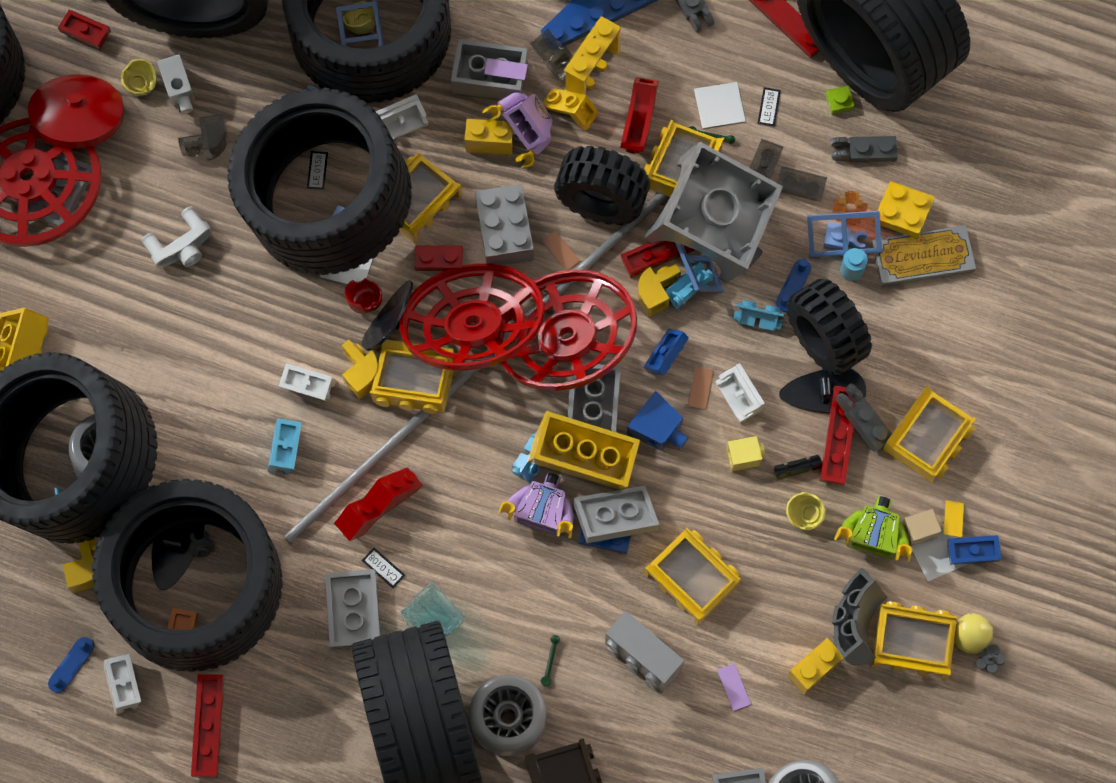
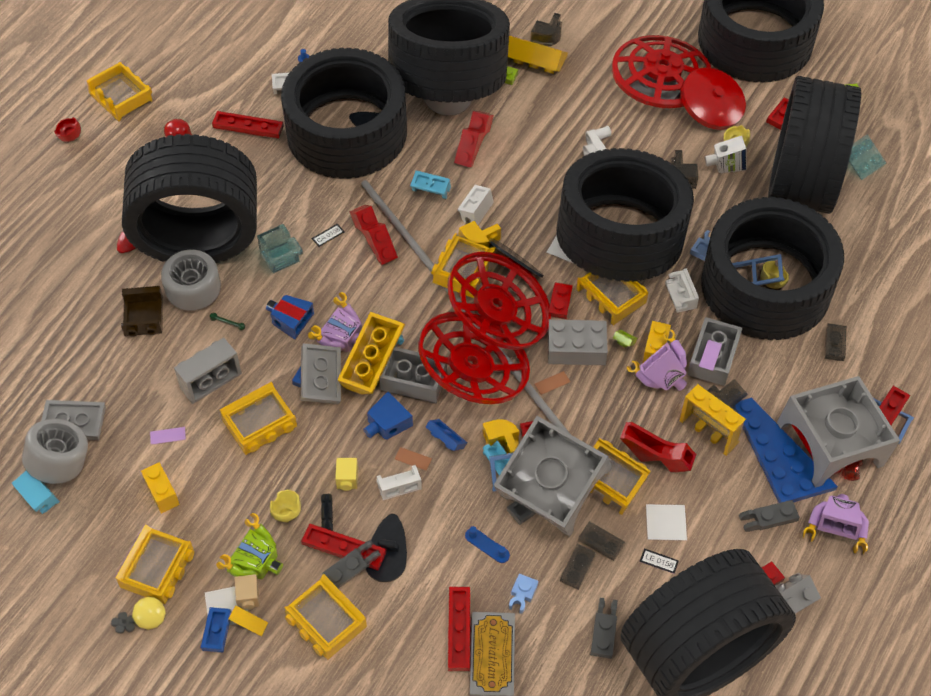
camera: 100 degrees right, 15 degrees down
orange plate [167,608,199,630] -> none
light grey plate [325,569,380,649] -> none
red hair [345,278,383,314] -> none
yellow bracket [543,88,599,130] -> none
black tyre [554,146,650,225] -> none
dark green hinge [689,126,735,144] -> none
medium azure hinge [733,300,784,332] -> none
black tyre [786,279,872,375] -> none
medium blue window [807,211,883,257] -> none
dark grey brick [832,568,887,666] -> none
clear orange brick [833,190,868,226] -> none
medium azure brick [840,248,868,281] -> none
yellow plate [873,181,935,239] -> none
none -> blue torso [266,295,314,339]
none -> red plate [448,587,470,671]
none -> red arch [454,111,494,168]
none -> lime plate [613,330,638,347]

